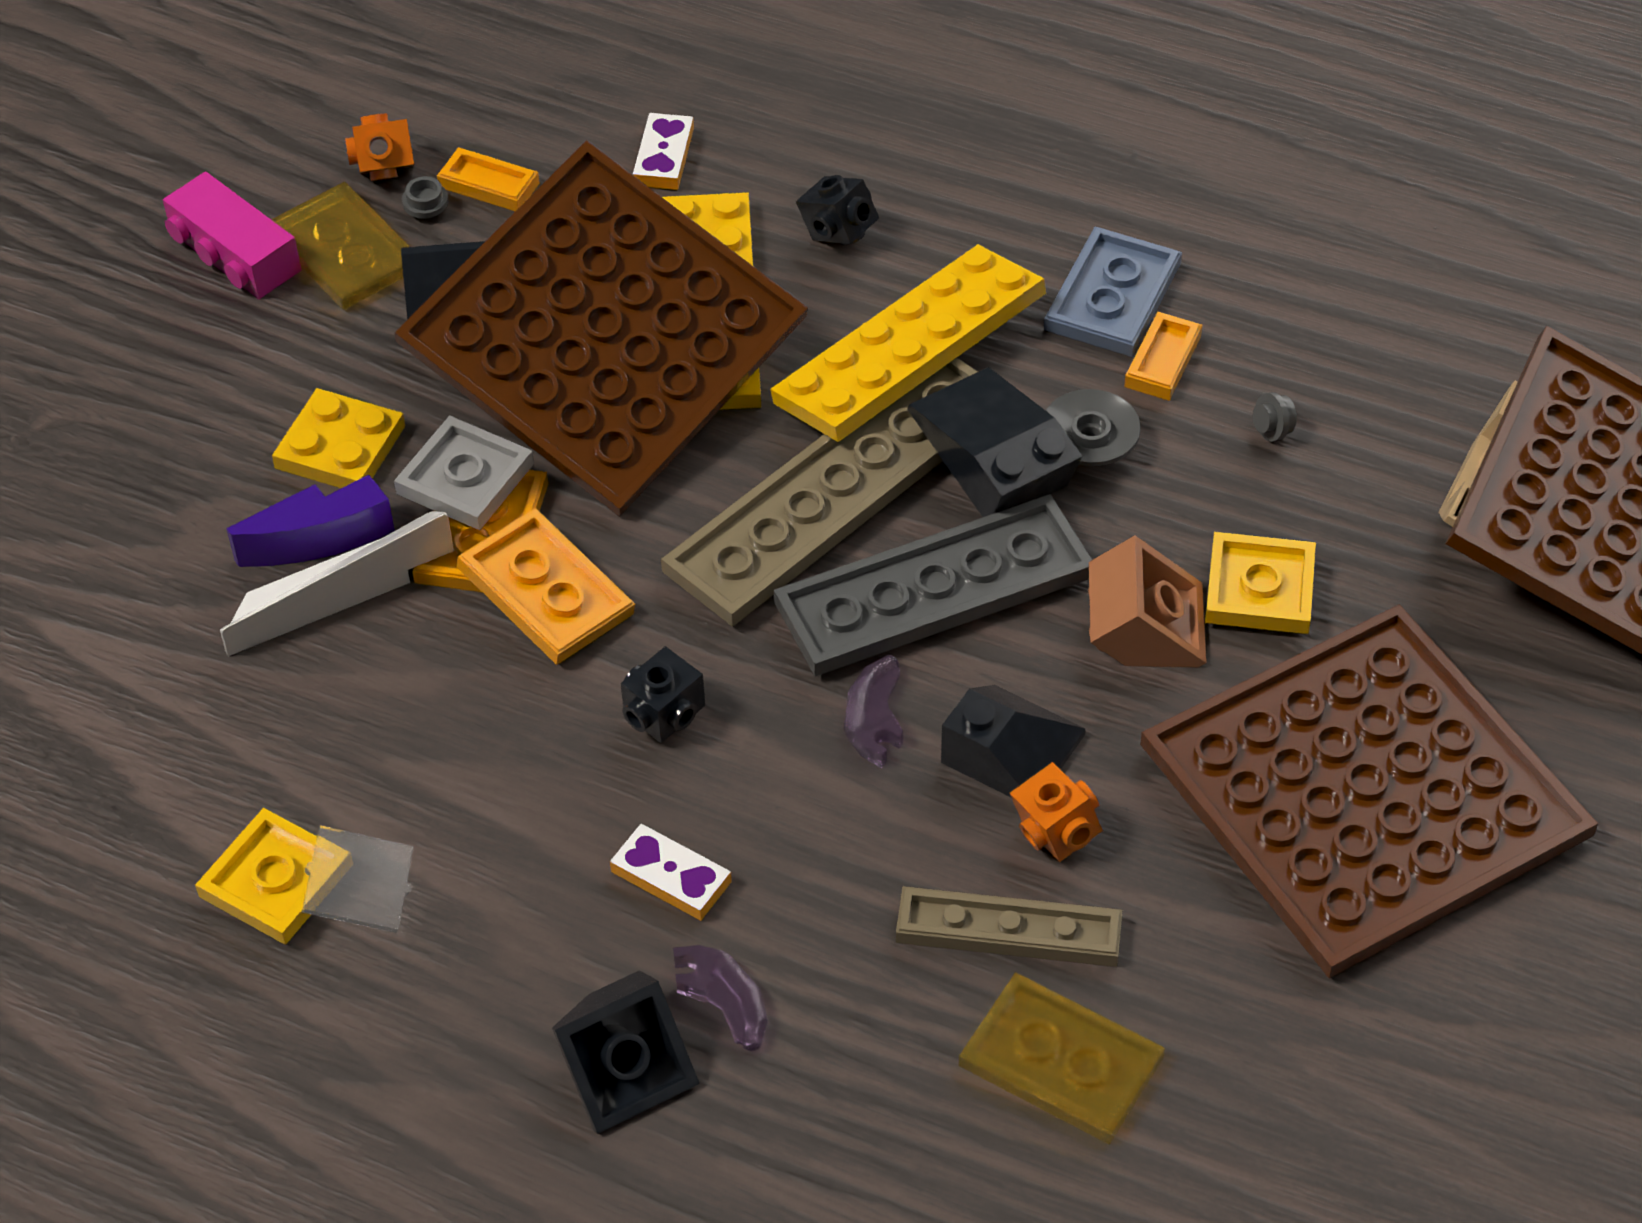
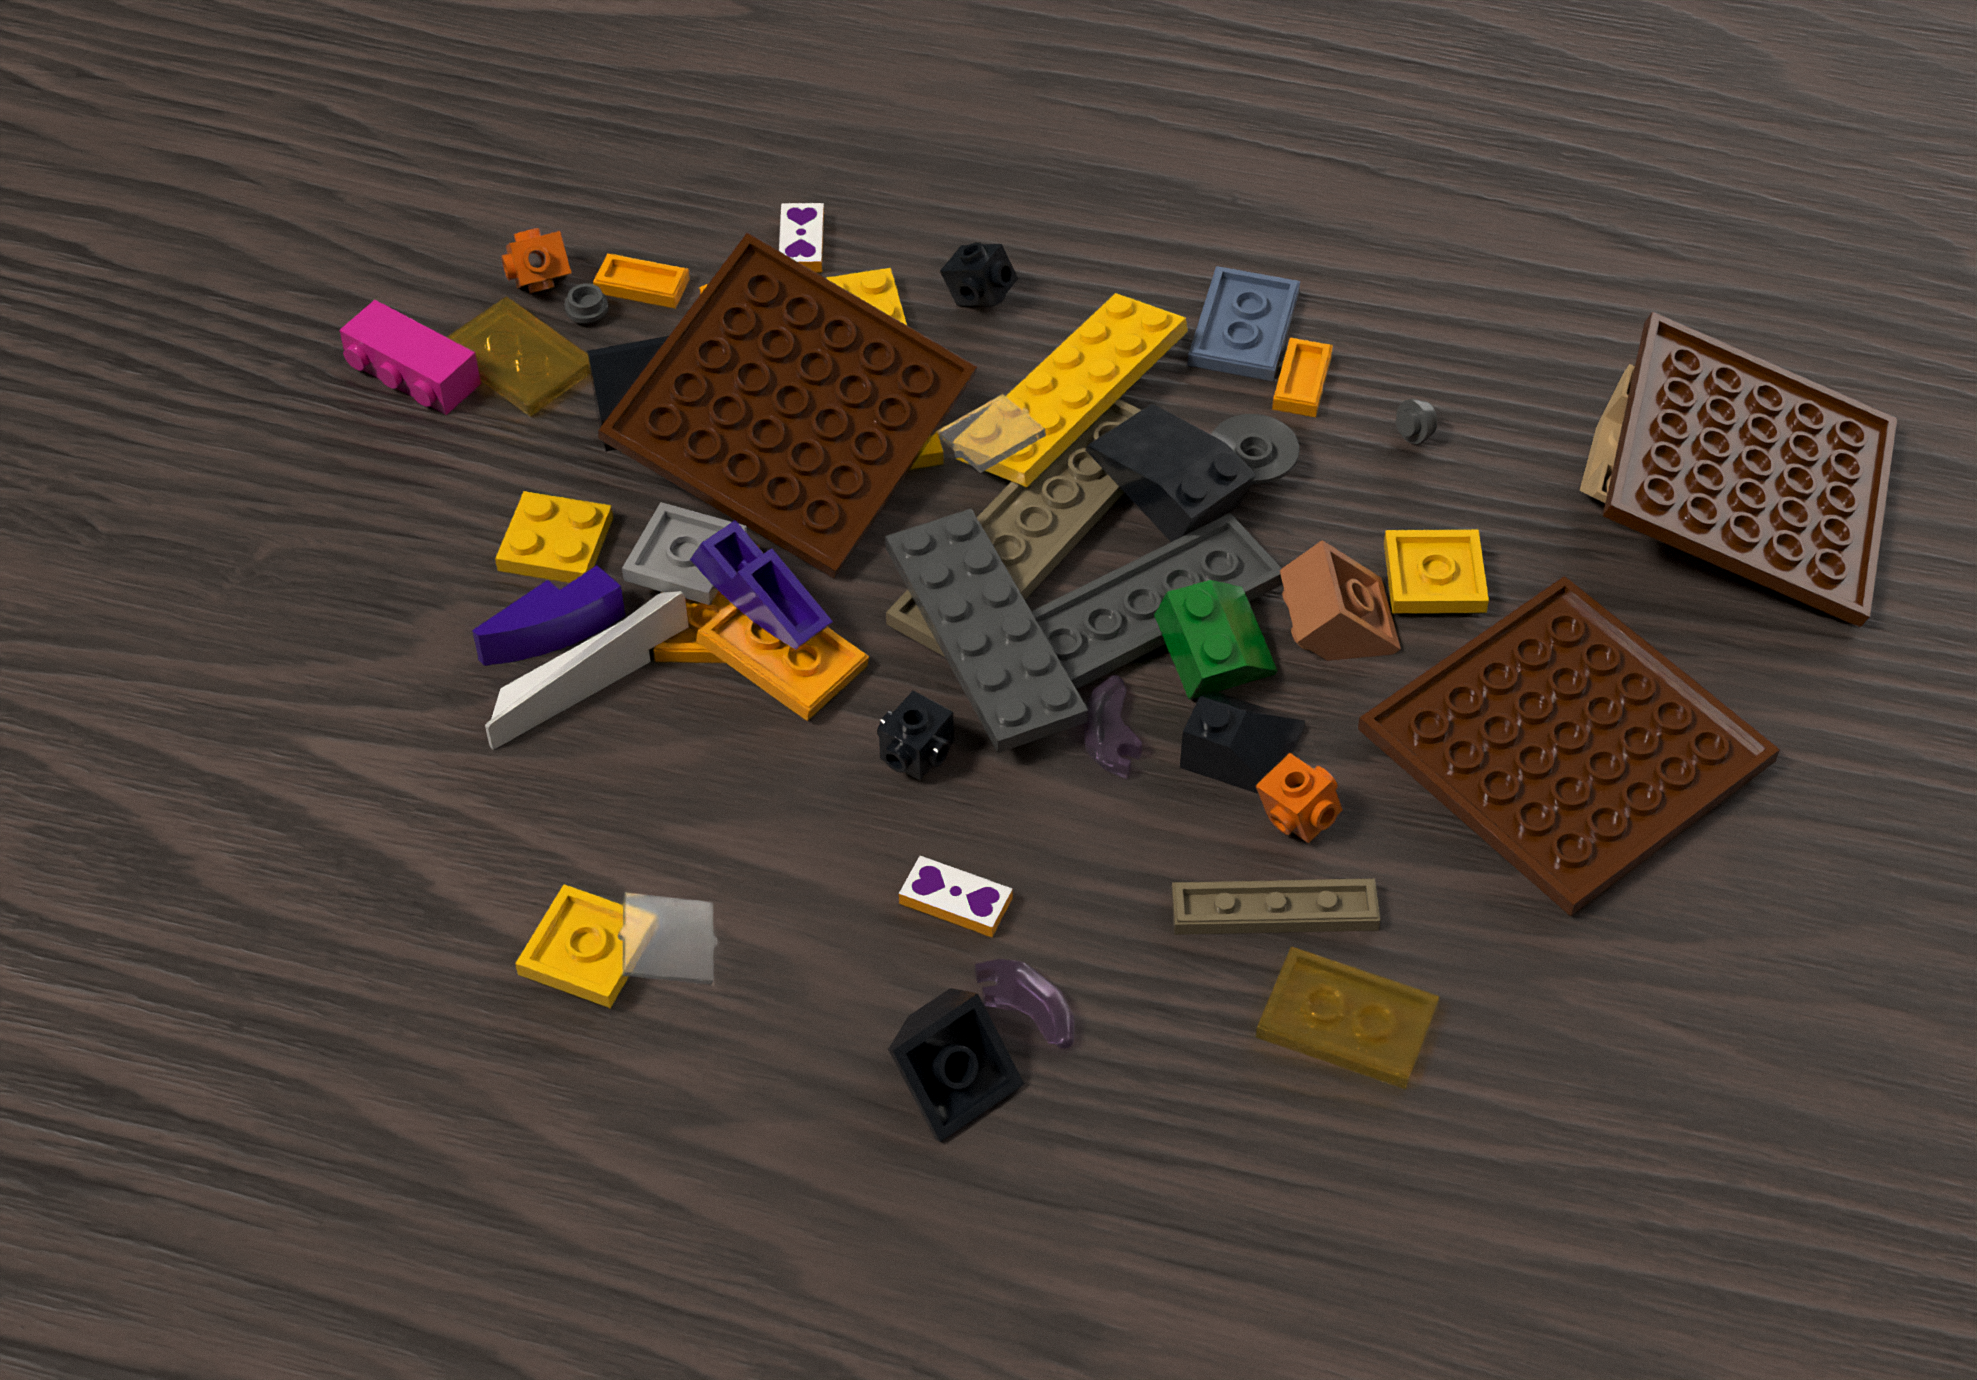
camera: 10 degrees left, 0 degrees up
none -> dark purple slope [690,520,833,649]
none -> dark grey plate [885,508,1088,753]
none -> clear piece [938,394,1046,473]
none -> green slope [1154,580,1278,700]

